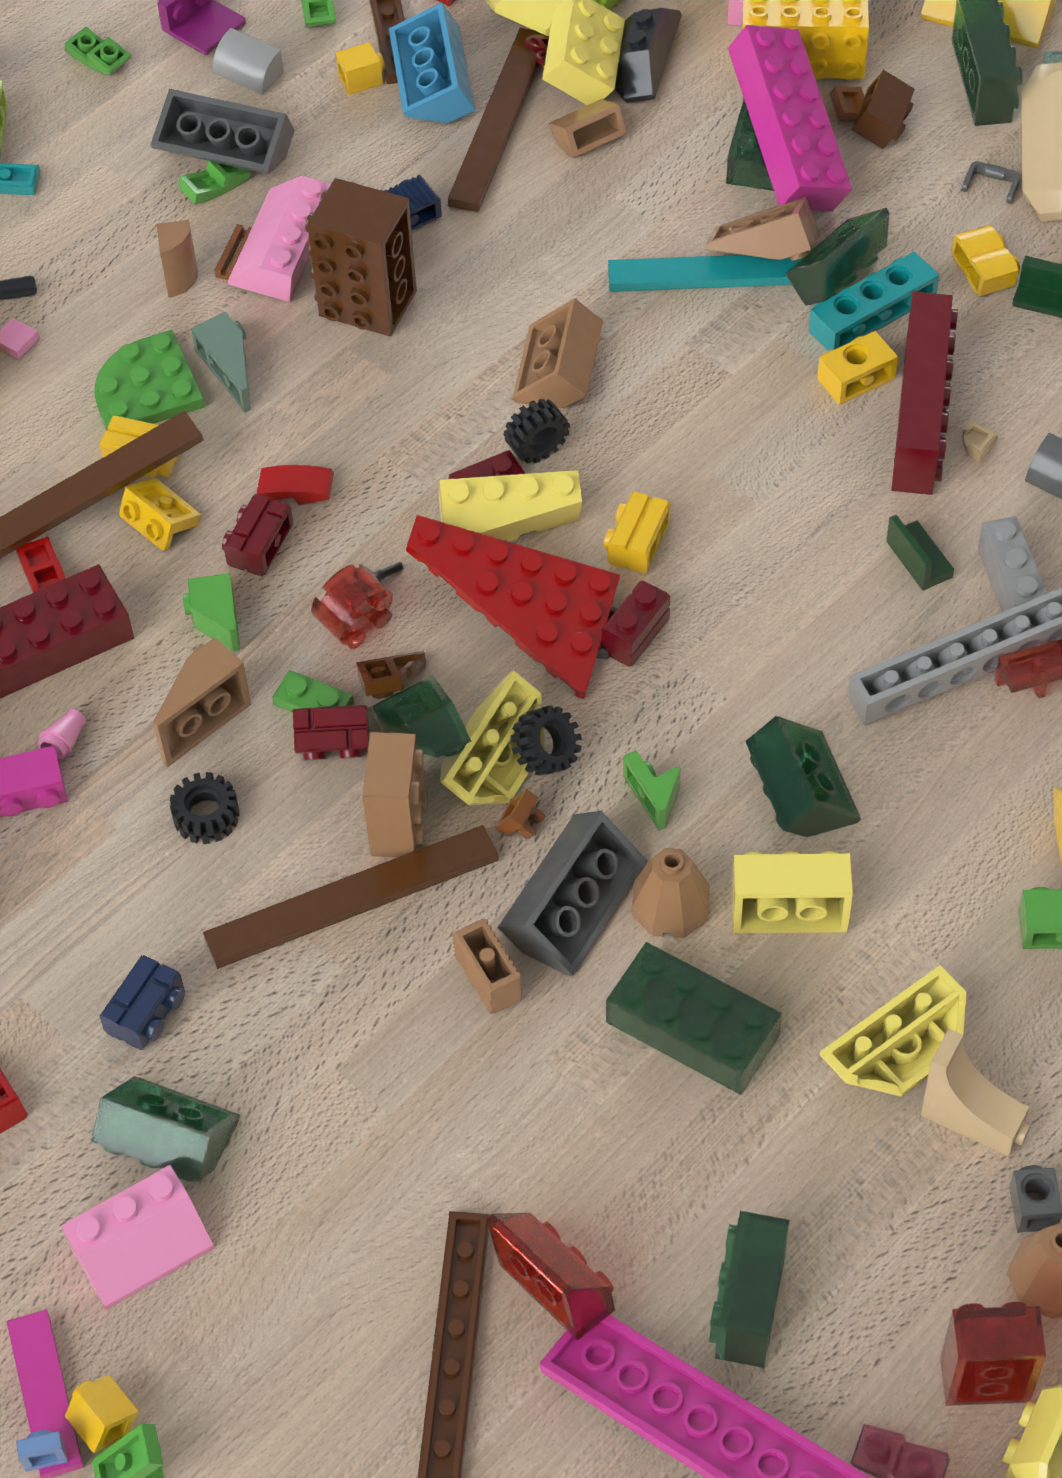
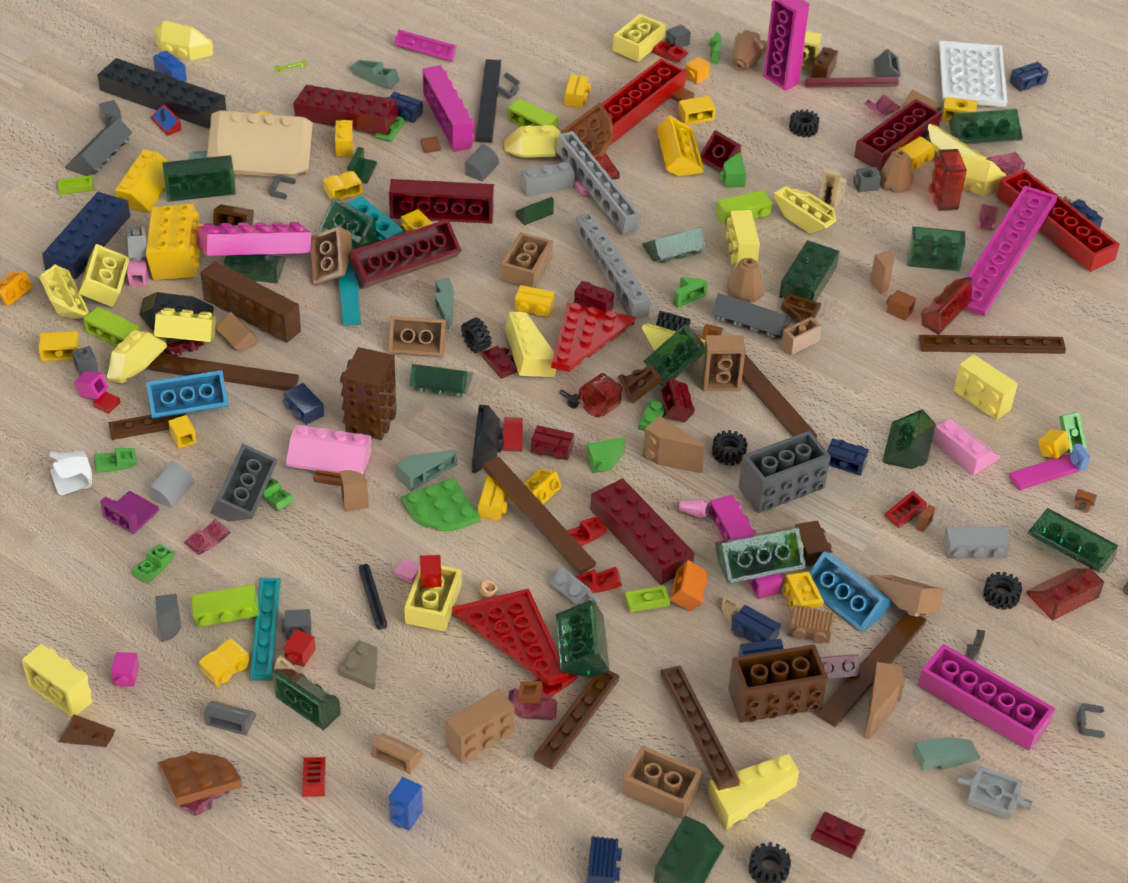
camera: 100 degrees left, 10 degrees down
none -> clear pink slope [184,518,231,555]
none -> reddish brown brick [200,261,301,343]
none -> dark red brick [348,219,462,289]
none -> clear green slope [409,364,473,397]
none -> sand green slope [434,277,454,330]
none -> black wedge [472,404,503,473]
none -> medium nougat brick [500,232,553,288]
none -> light grey brick [576,213,650,319]
none -> lime brick [716,190,772,226]
none -> dark grey brick [738,431,831,513]
none -> reddish brown wing [781,293,821,322]
none -> medium nougat brick [870,250,894,294]
none -> dark orange brick [886,289,916,321]
none -> light yellow brick [954,354,1018,420]

